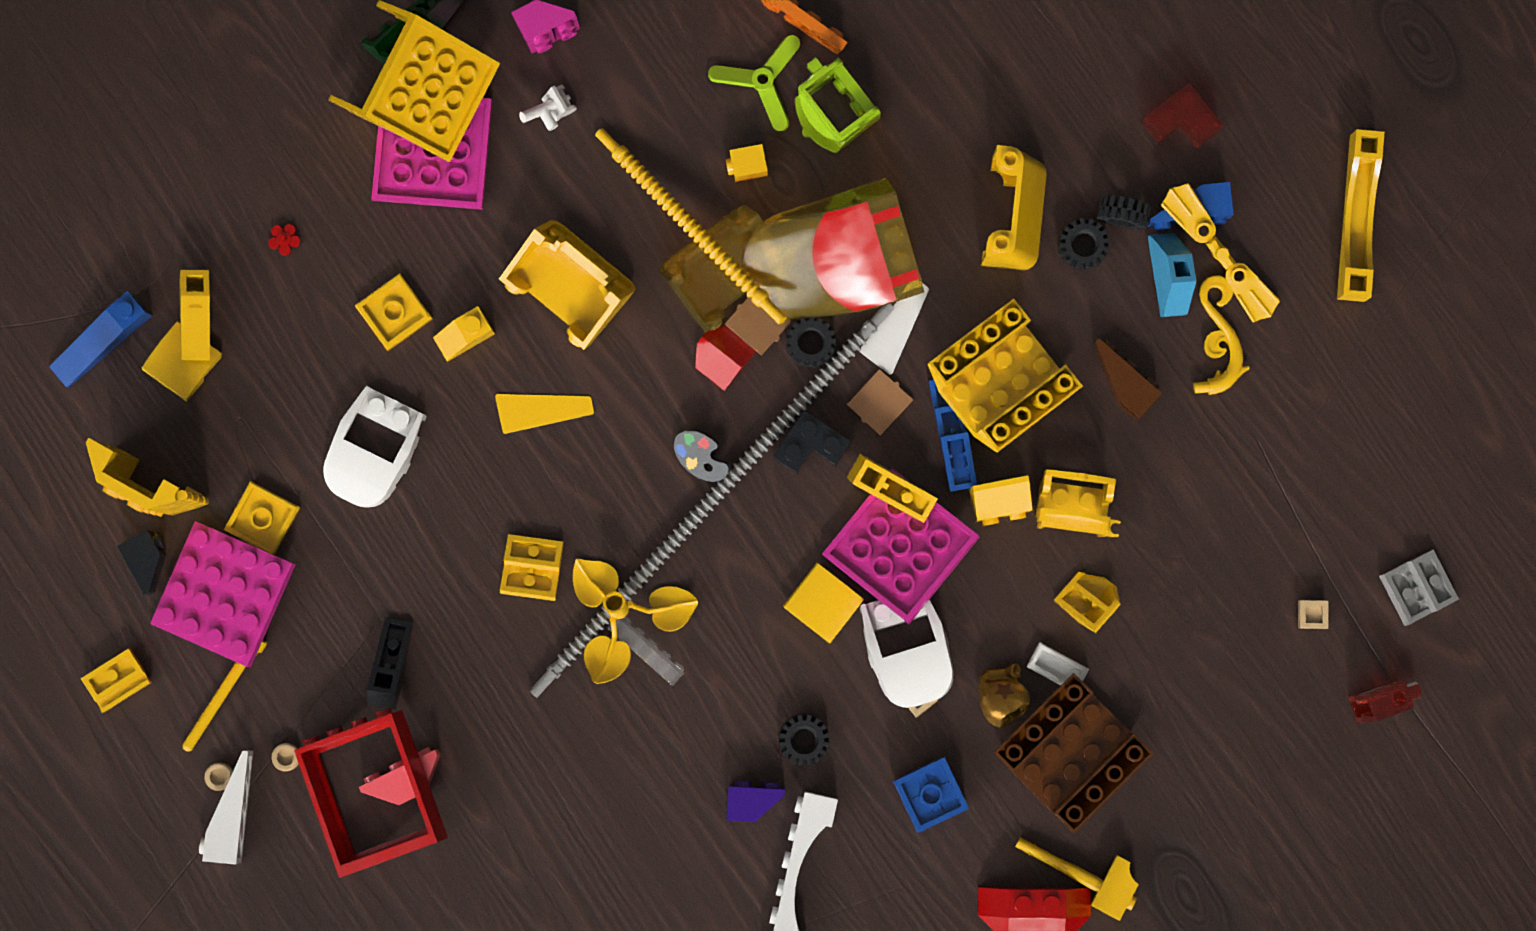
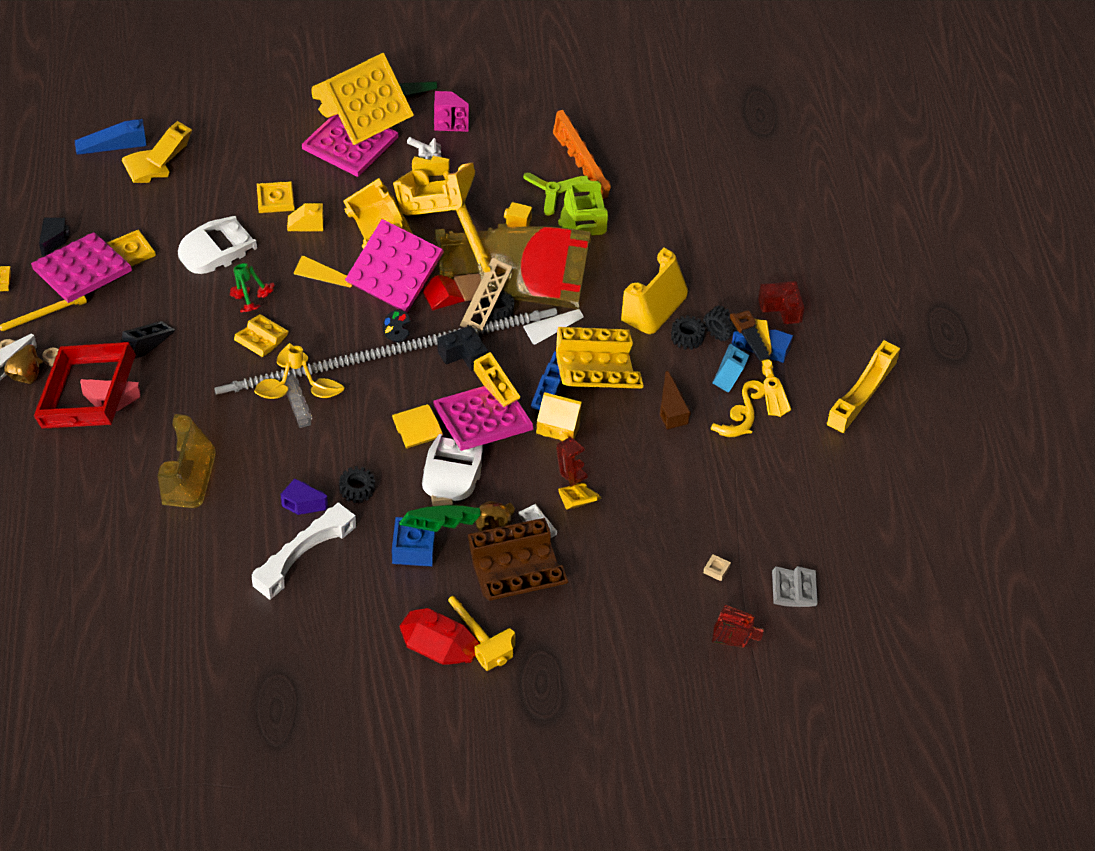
camera: 20 degrees right, 35 degrees down
yellow slope [86,438,209,517] -> none
red plant [268,224,300,256] -> none
medium nougat piece [847,369,913,436] -> none
yellow animal [1035,470,1121,537] -> none
none -> pearl gold piece [4,344,44,384]
none -> clear yellow windscreen [157,414,215,508]
none -> plant [230,263,275,312]
none -> dark pink plate [345,219,444,313]
none -> yellow windscreen [393,163,475,215]
none -> green slope [400,505,481,532]
none -> yellow slope [412,156,450,176]
none -> tan fence [460,257,512,331]
none -> clear red window [556,437,588,487]
none -> piece [730,310,771,361]

